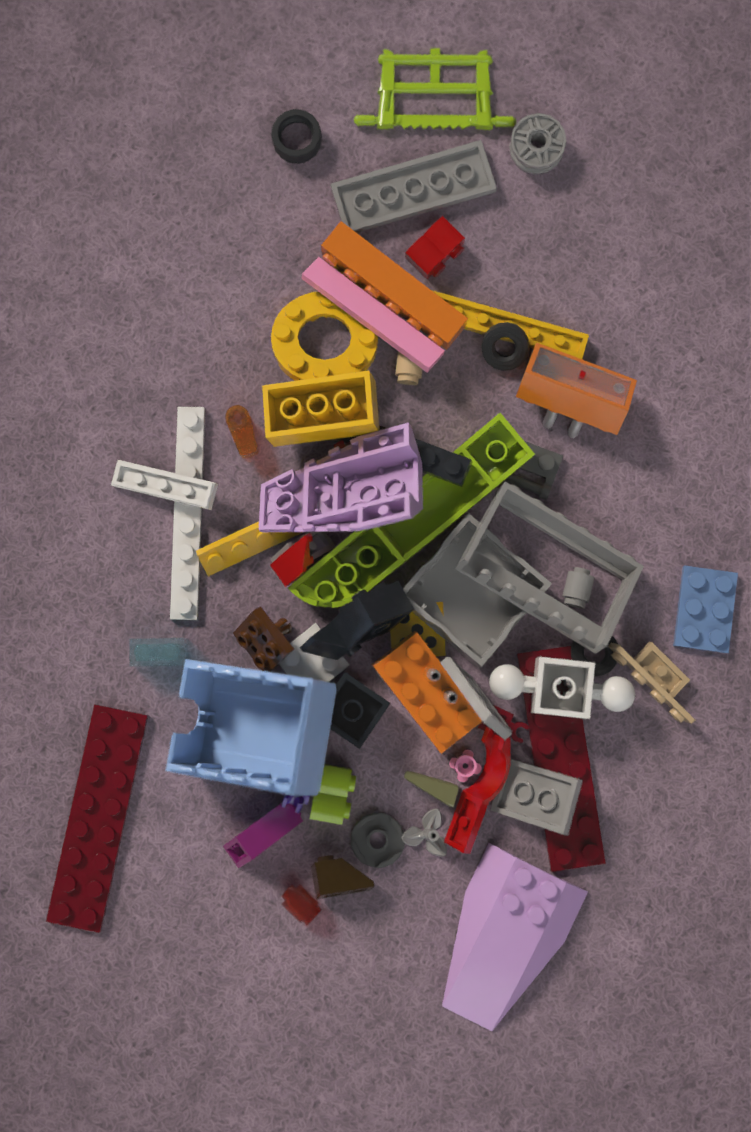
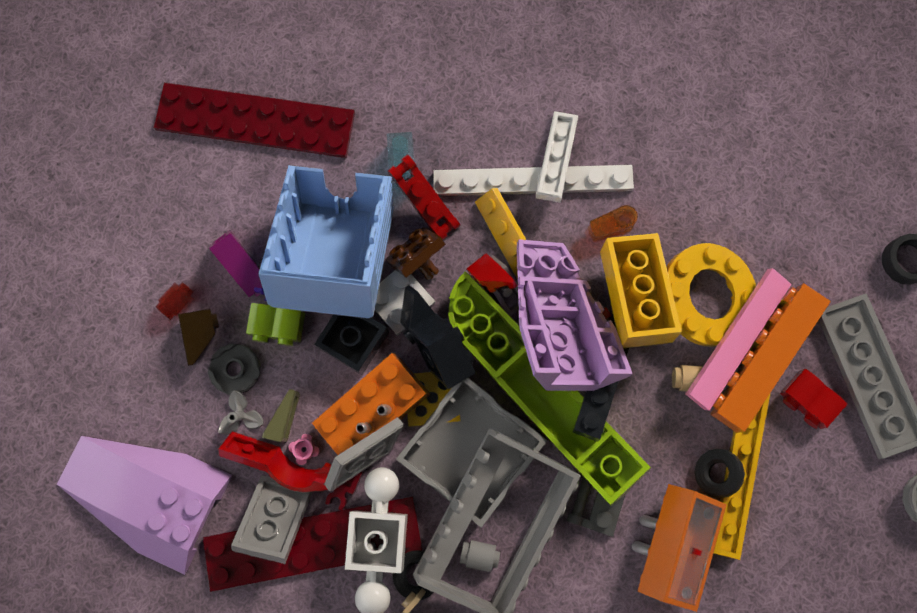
camera: 90 degrees right, 5 degrees down
none -> red plate [387,155,461,240]

